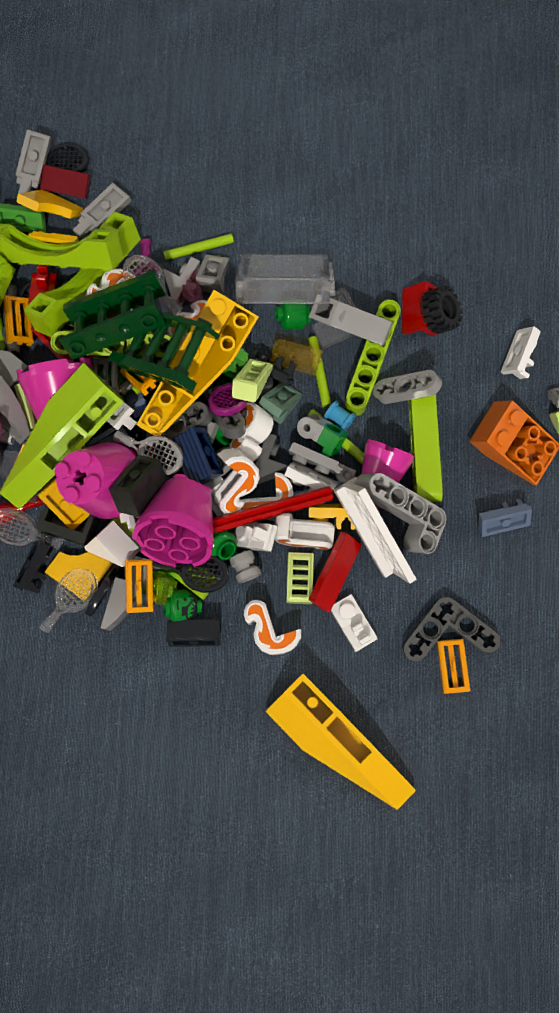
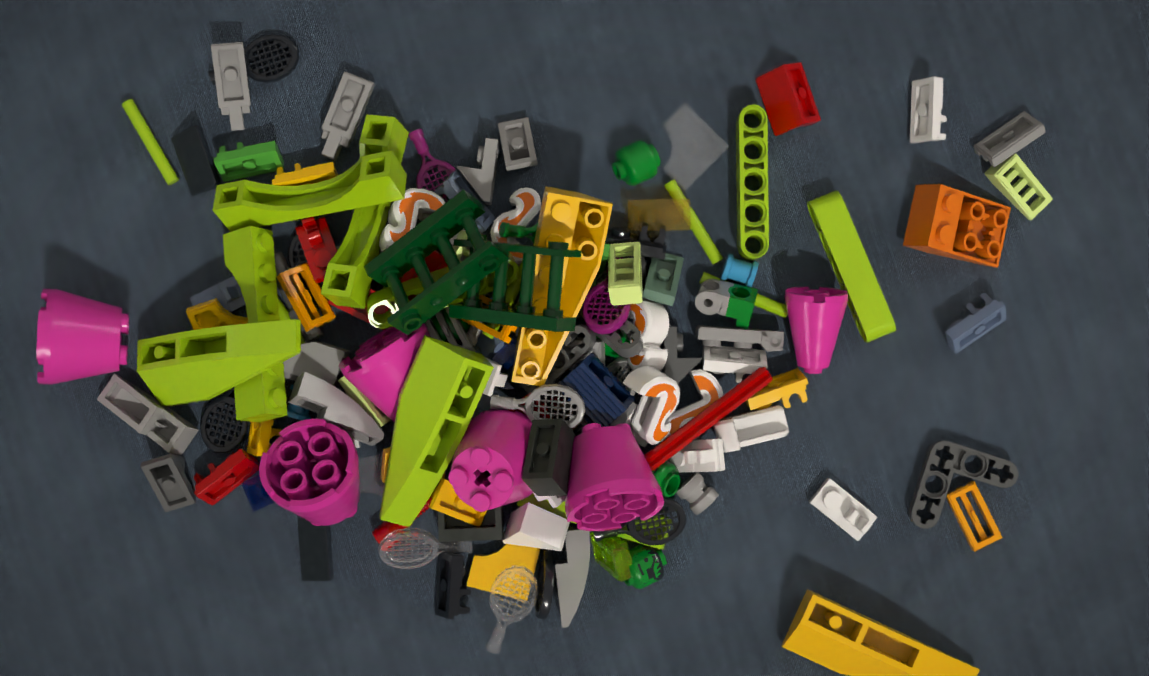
camera: 20 degrees left, 10 degrees up
yellow tile [16,189,83,219] -> none
dark red tile [40,165,91,199] -> none
clear piece [123,255,183,316] -> none
light orange tile [125,559,153,613] -> none
lime bar [163,233,234,261] -> none
black slope [166,619,221,647] -> none
clear pink axle [182,279,203,303] -> none
clear window [236,254,335,304] -> none
white animal [244,600,301,655] -> none
yellowish green slope [286,552,314,604] -> none
red tile [308,532,362,613] -> none
light grey slope [309,293,393,346] -> none
white fence [334,477,416,583] -> none
light grey beam [355,473,446,554] -> none
light grey beam [373,370,442,404] -> none
black tyre [420,286,462,334] -> none

